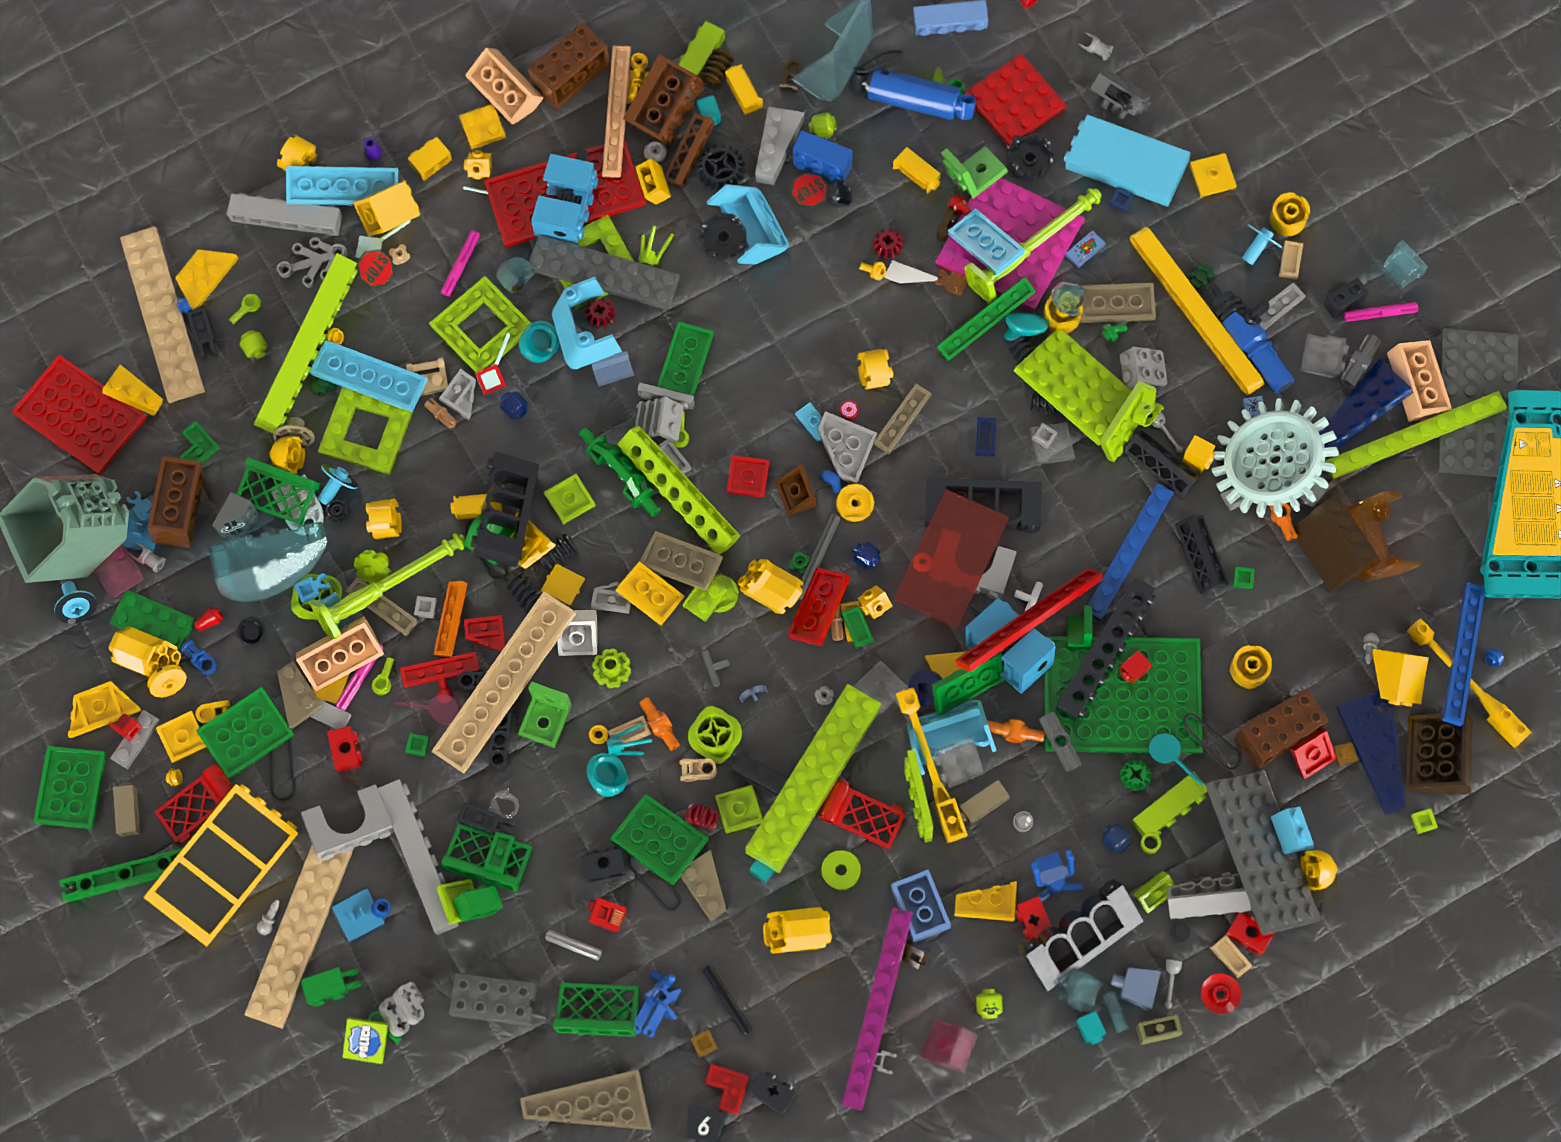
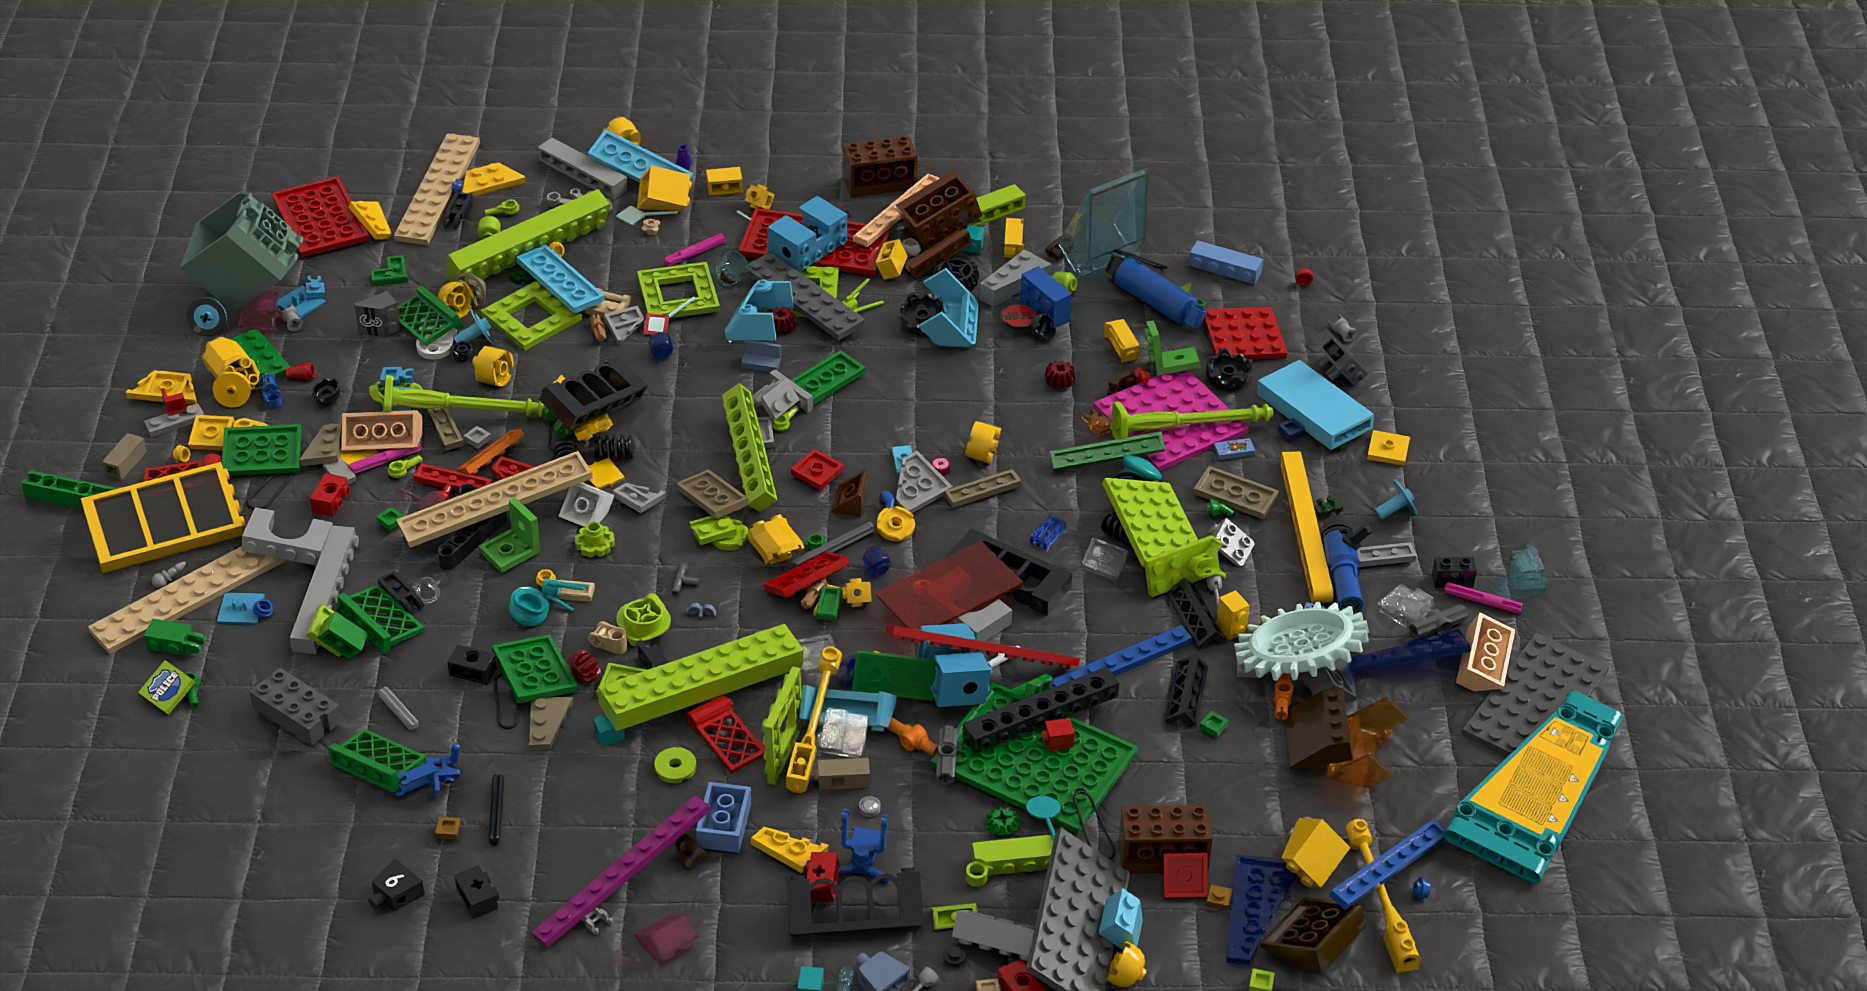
camera: 25 degrees right, 30 degrees down
green plate [33,746,107,829] -> none
reddish brown brick [148,456,204,548] -> none
clear light blue windscreen [208,522,328,602] -> none
lime plant [354,550,391,584] -> none
piece [356,249,394,288] -> none
light grey piece [379,982,424,1037] -> none
yellow plate [459,104,506,149] -> none
light nougat slope [465,48,544,124] -> none
green plate [484,832,515,875] -> none
teal piece [519,321,560,363] -> none
dark tan wing [520,1070,652,1130] -> none
lime plate [544,473,596,525] -> none
green plate [579,427,661,517] -> none
red piece [587,898,626,932] -> none
yellow plate [616,561,685,626] -> none
orange pin [639,697,680,751] -> none
dark brown piece [699,49,735,89] -> none
red tile [705,1064,750,1115] -> none
yellow brick [763,907,832,953] -> none
yellow plate [859,262,886,280] -> none
white sticker [884,260,938,283] -> none
medium azure plate [948,208,1025,275] -> none
lime head [976,989,1003,1019] -> none
light grey tile [1032,423,1058,449] -> none
yellow brick [1043,291,1083,333] -> none
clear light blue piece [1051,282,1085,316] -> none
clear light blue piece [1067,971,1103,1013] -> none
dark blue head [1102,824,1132,853] -> none
yellow brick [1229,645,1272,689] -> none
yellow brick [1269,193,1310,236] -> none
tan tile [1279,240,1303,280] -> none
lime plate [1325,391,1507,480] -> none

